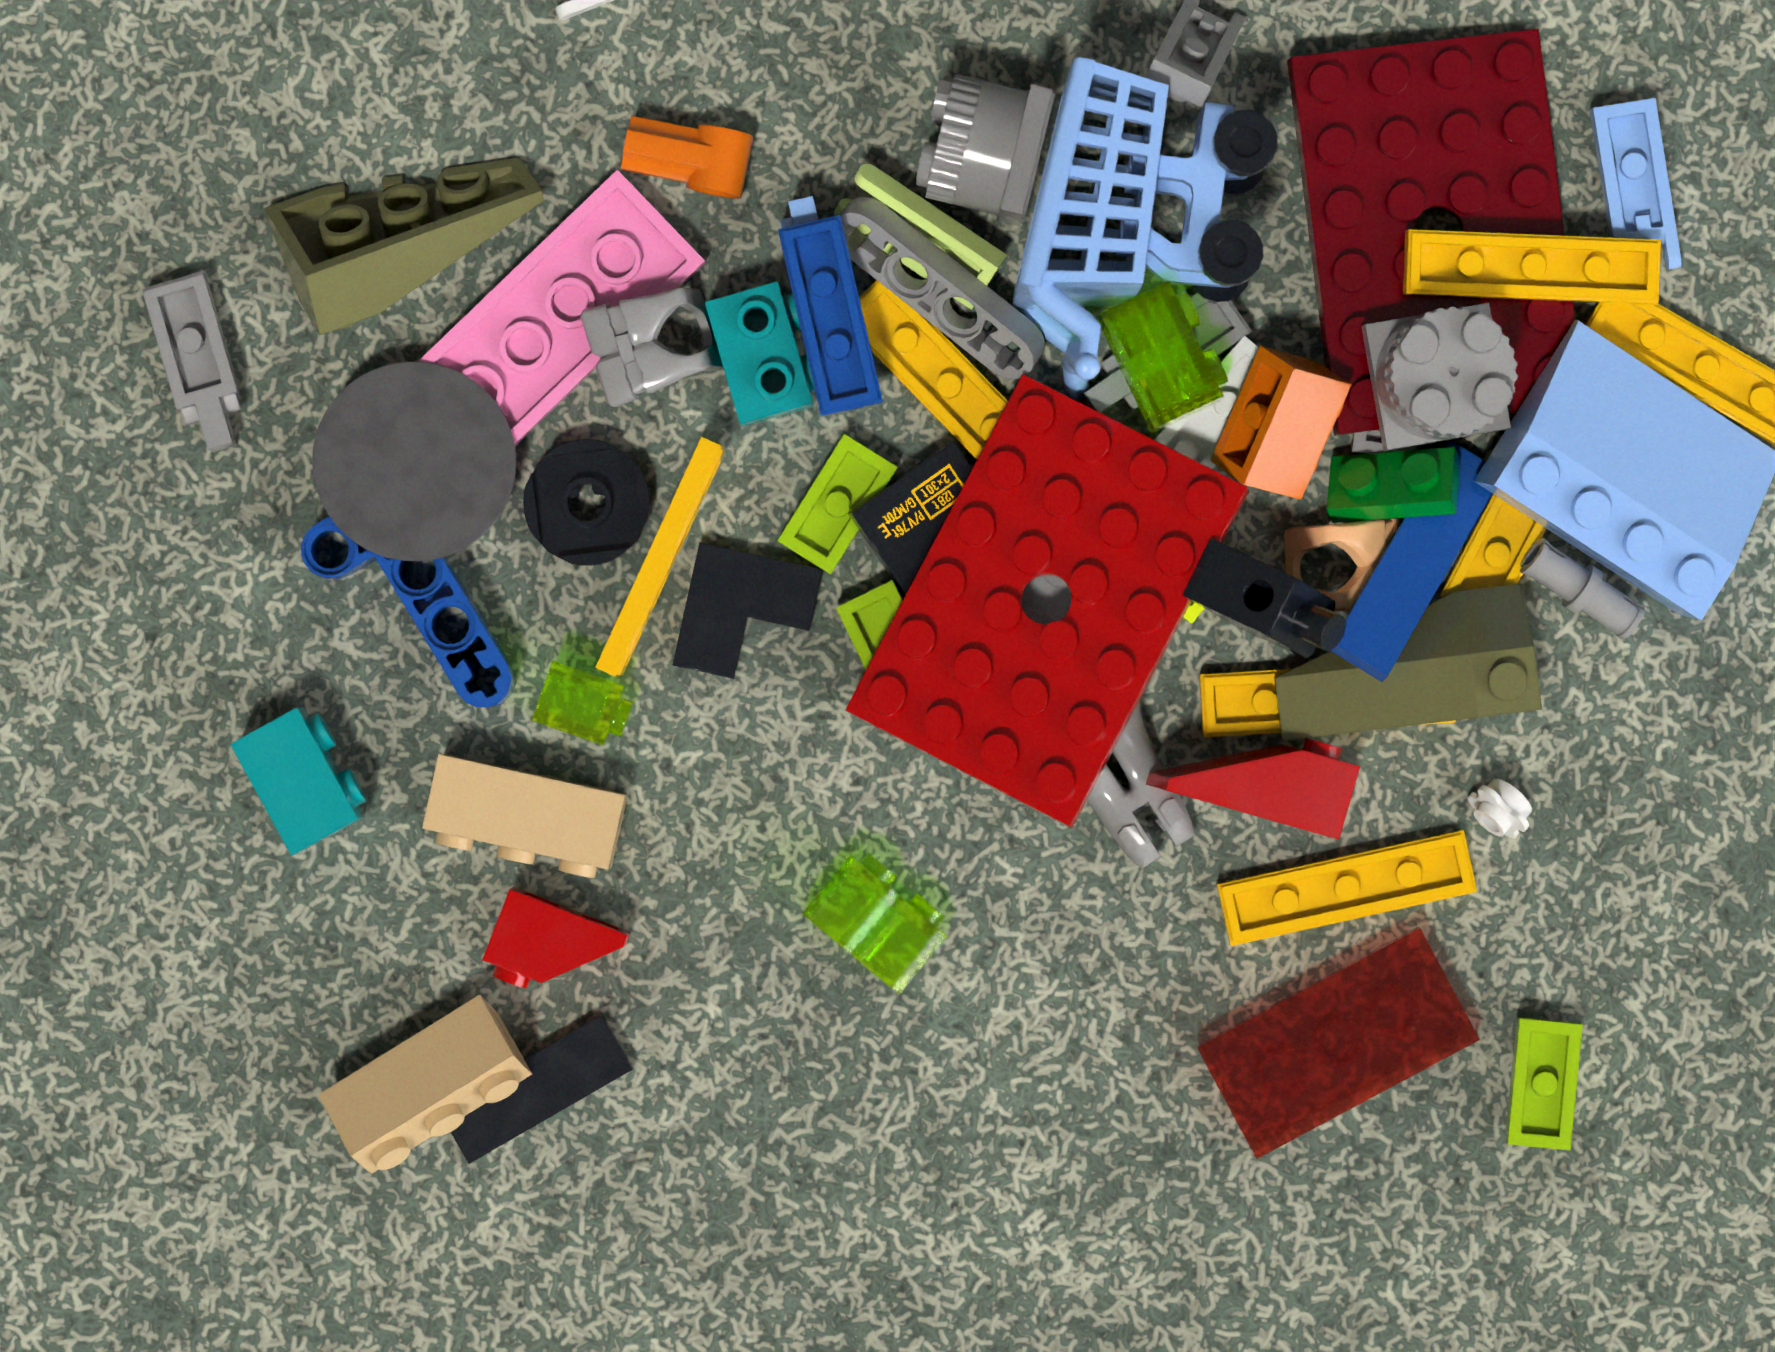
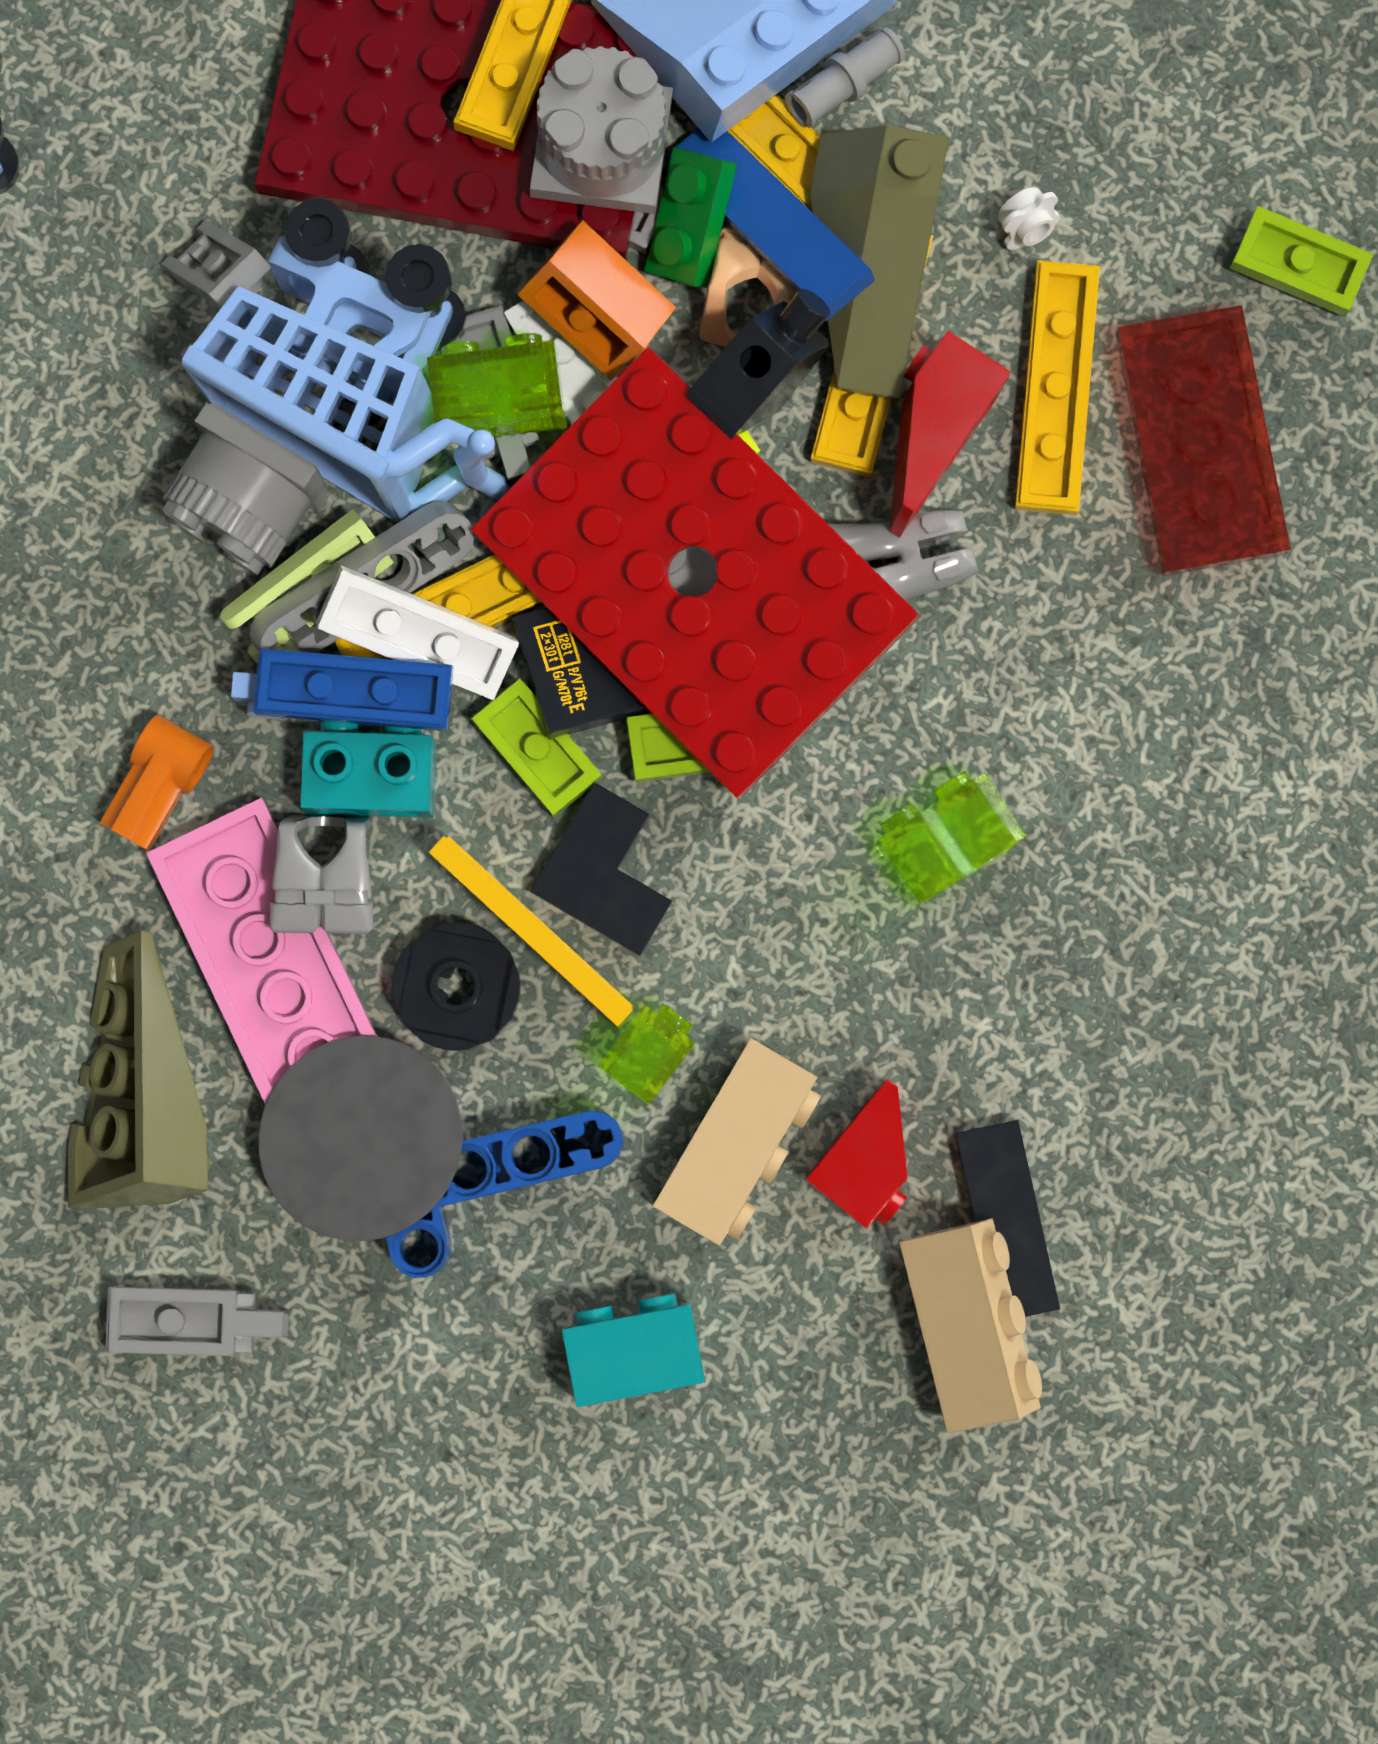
camera: 70 degrees left, 5 degrees down
none -> white plate [316,565,519,700]

